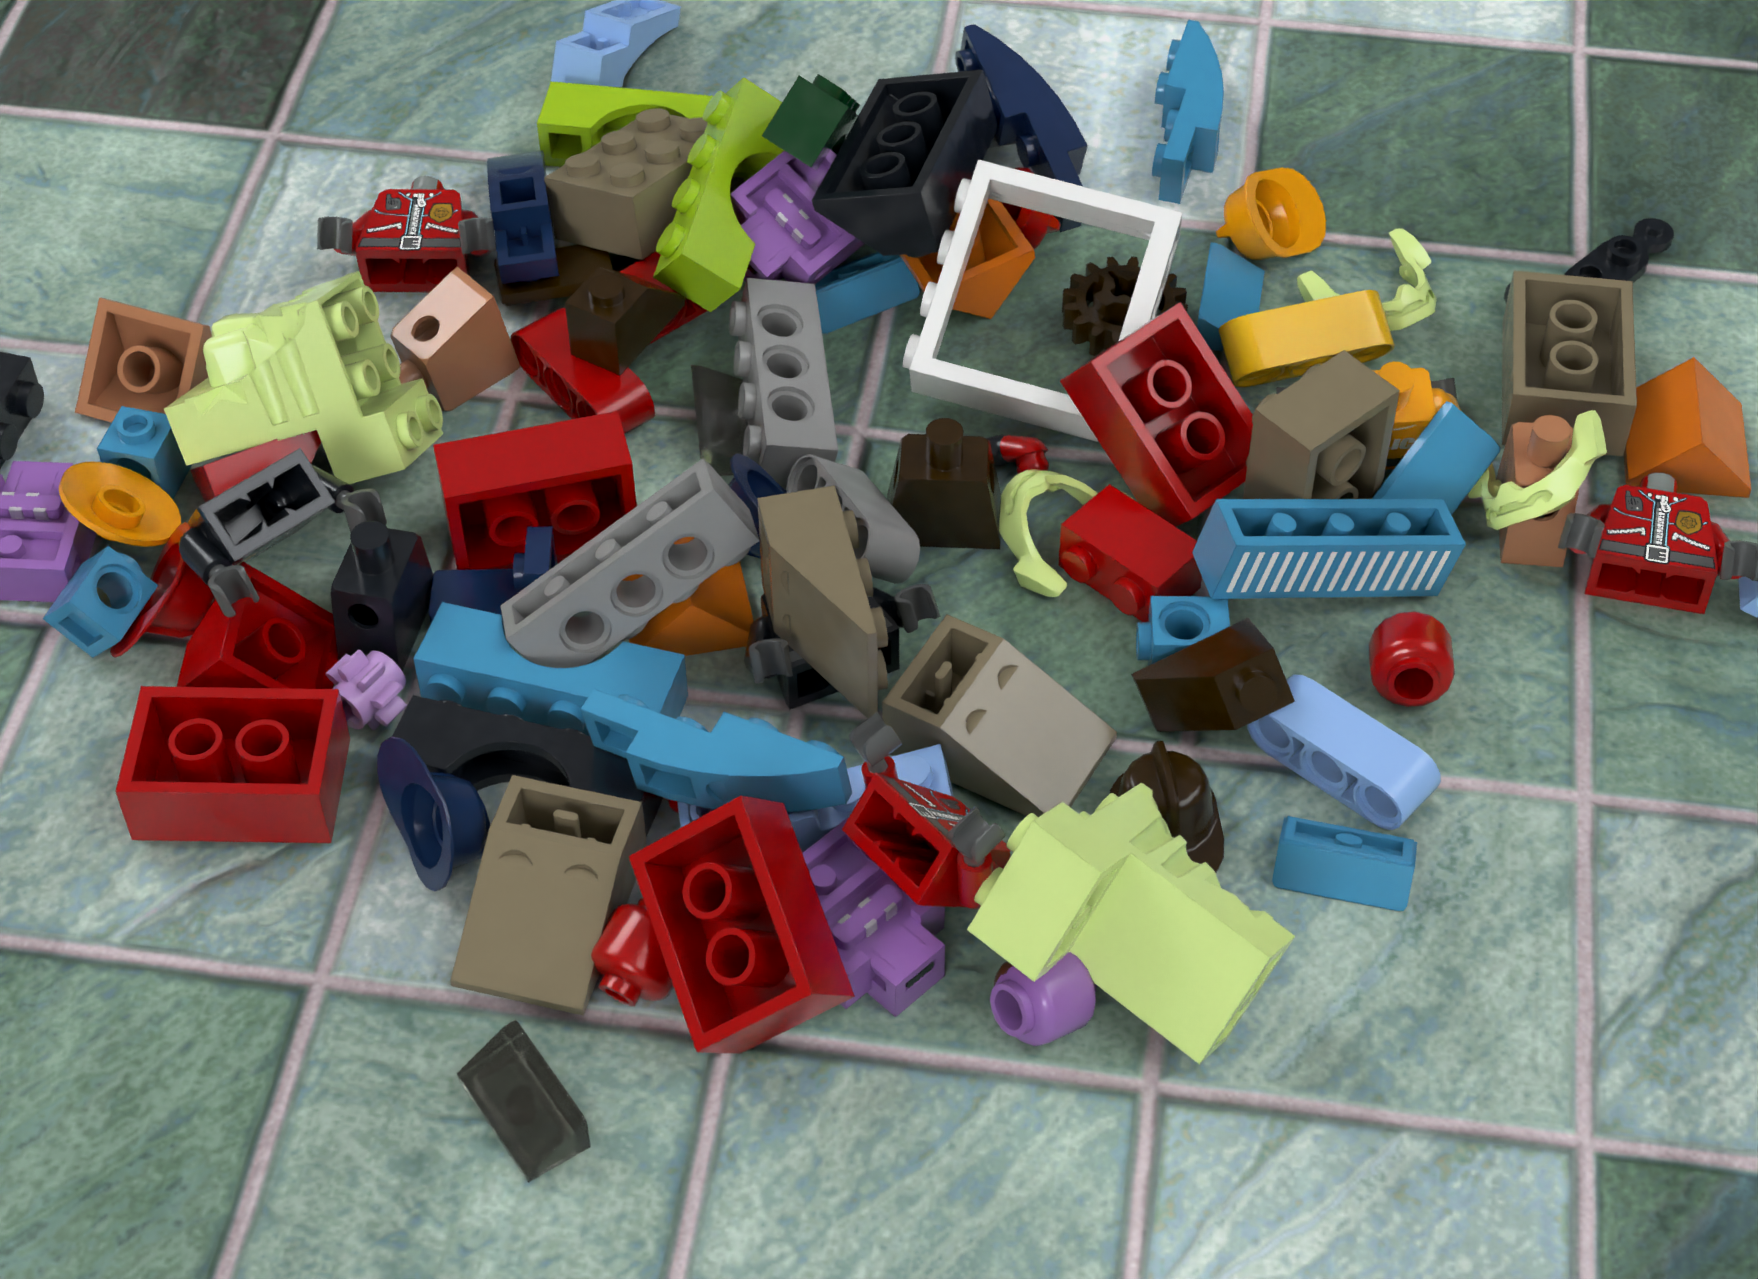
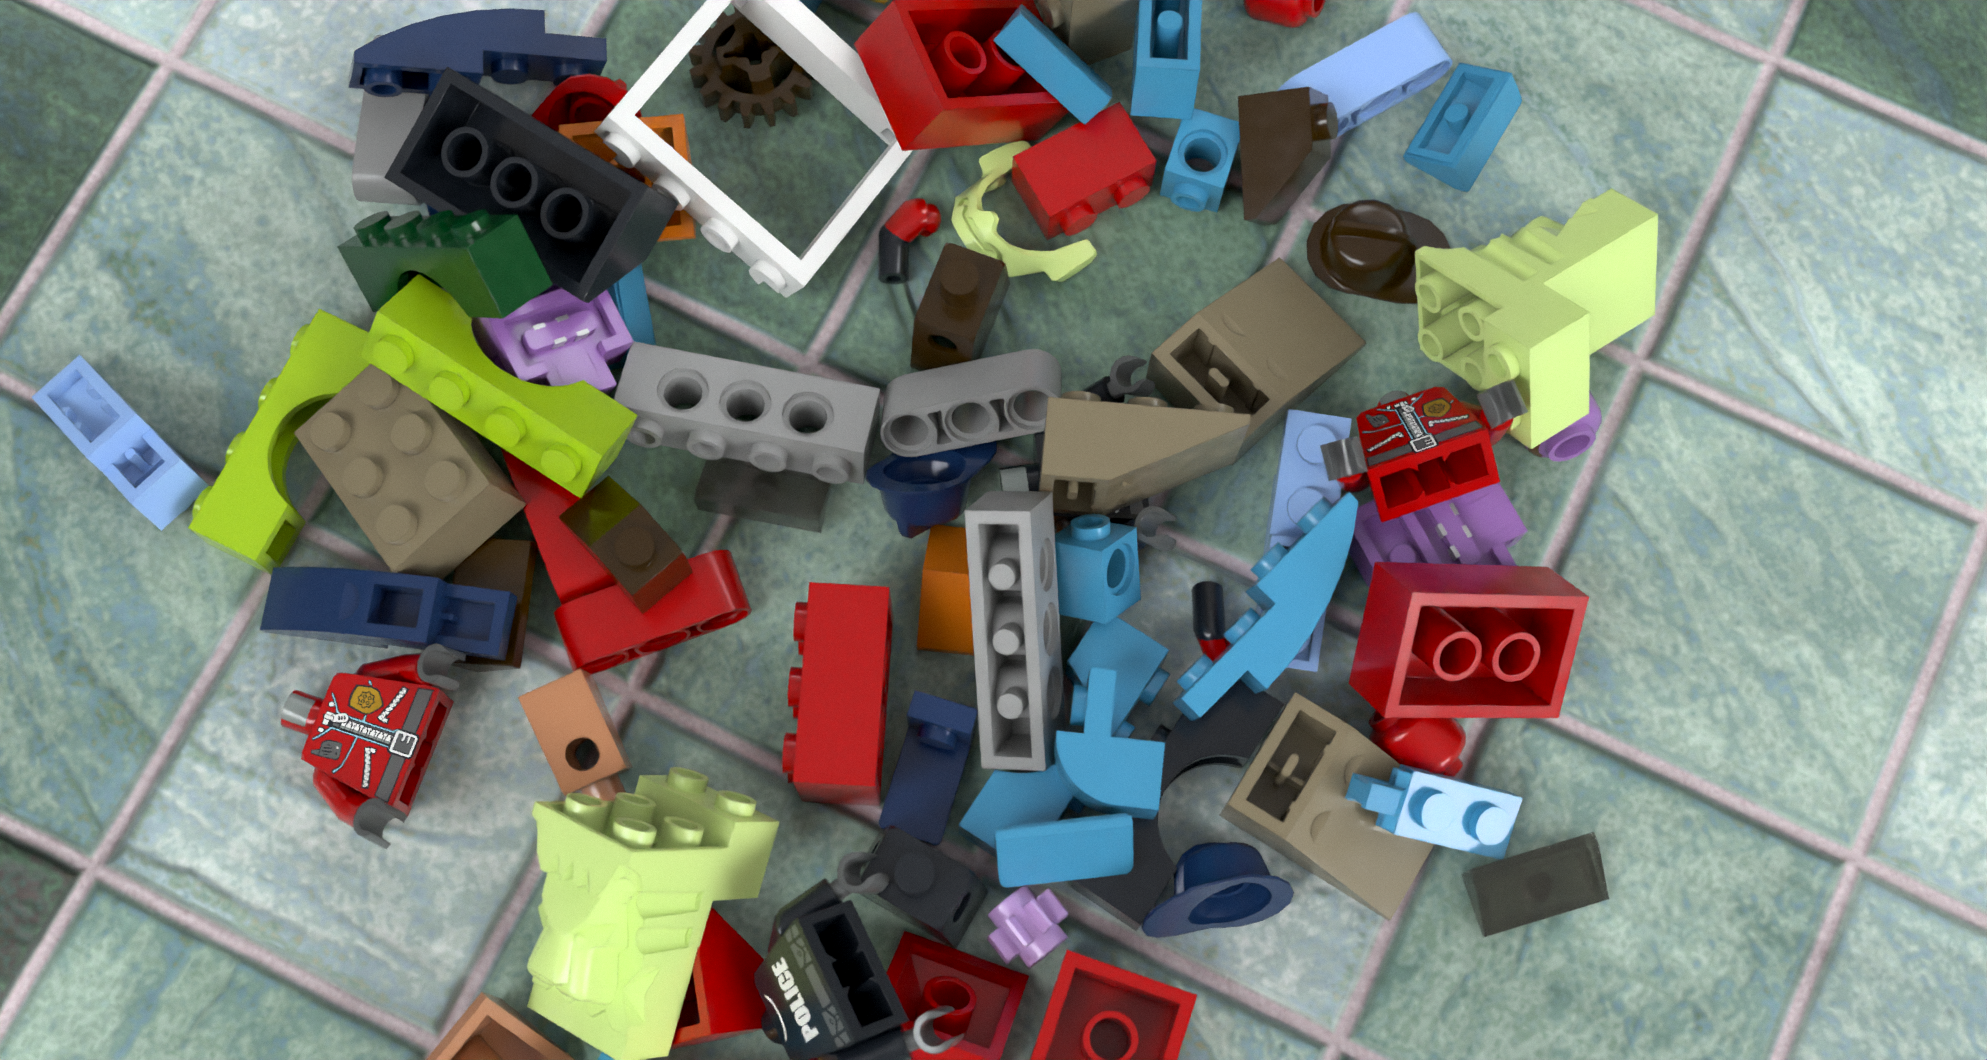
camera: 75 degrees left, 25 degrees up
none -> dark azure slope [994,4,1112,124]
none -> dark azure slope [994,813,1133,888]
none -> dark azure brick [1054,667,1165,820]
none -> dark azure brick [1055,514,1141,624]
none -> hinge [1345,764,1523,860]

